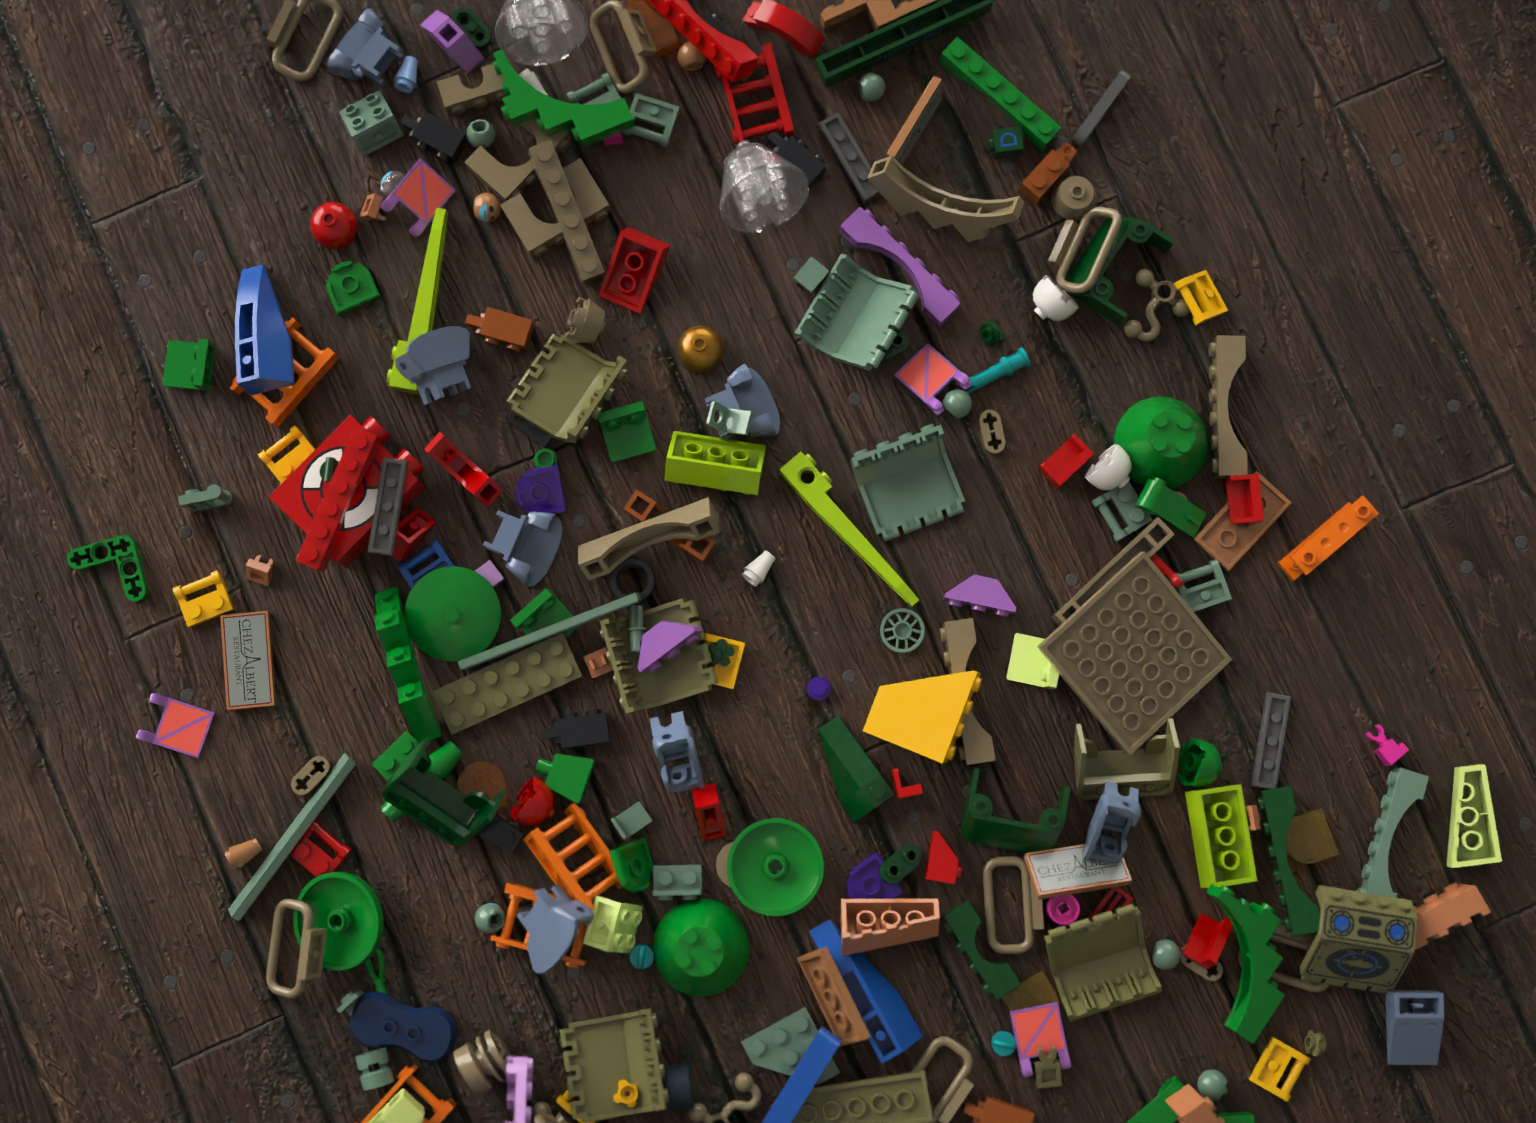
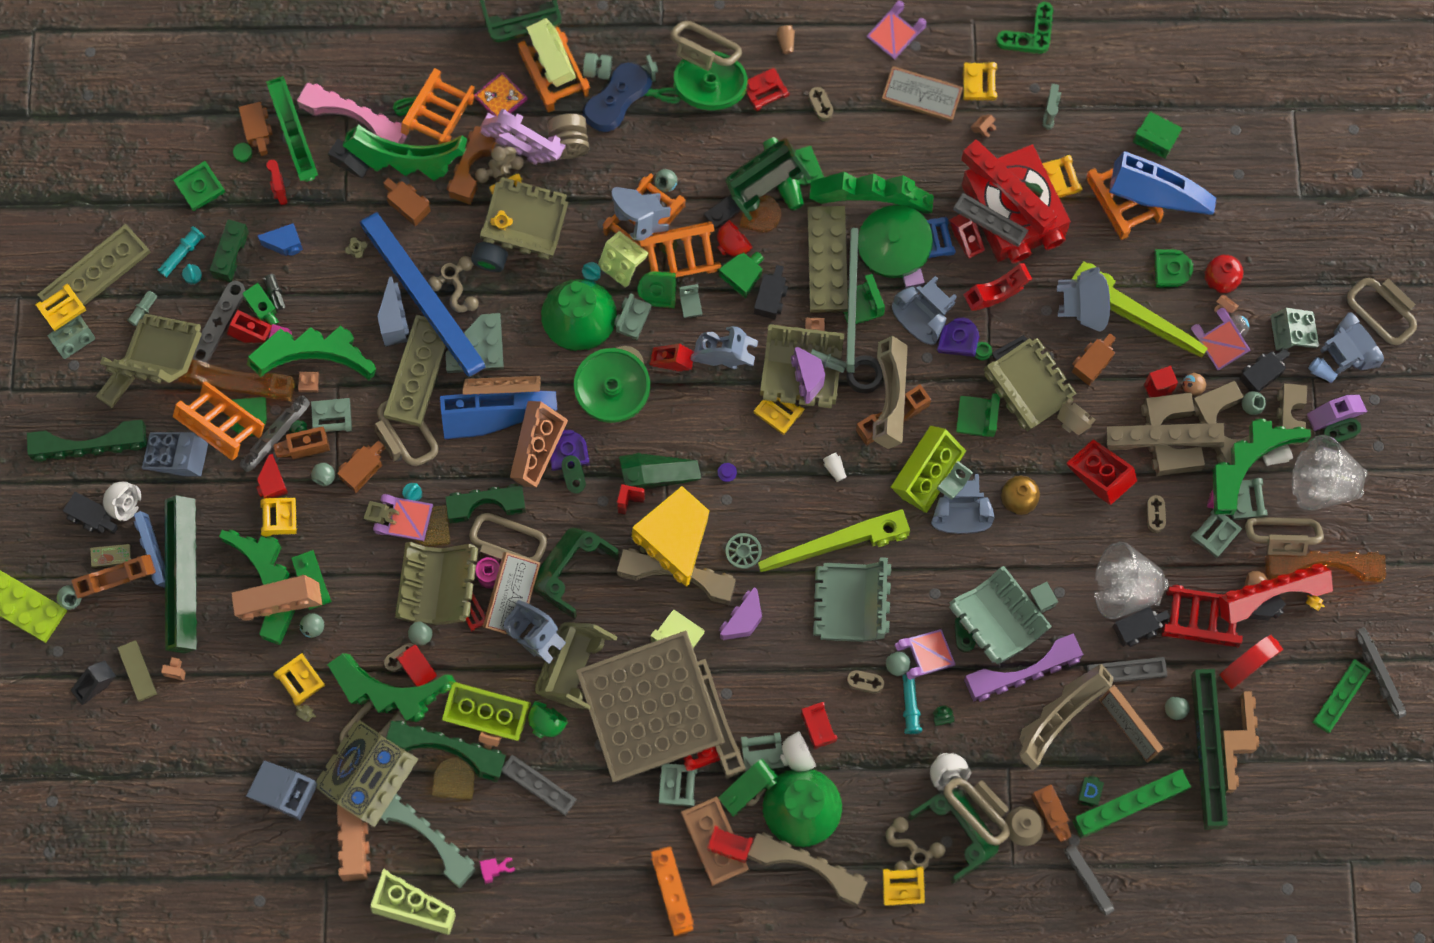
camera: 110 degrees right, 10 degrees down
sand green tile [228,753,356,921] -> none
dark green plant [708,639,735,666] -> none
red slope [924,831,962,884] -> none
none -> red panel [1144,366,1178,398]
none -> dark tan beam [1146,495,1166,533]

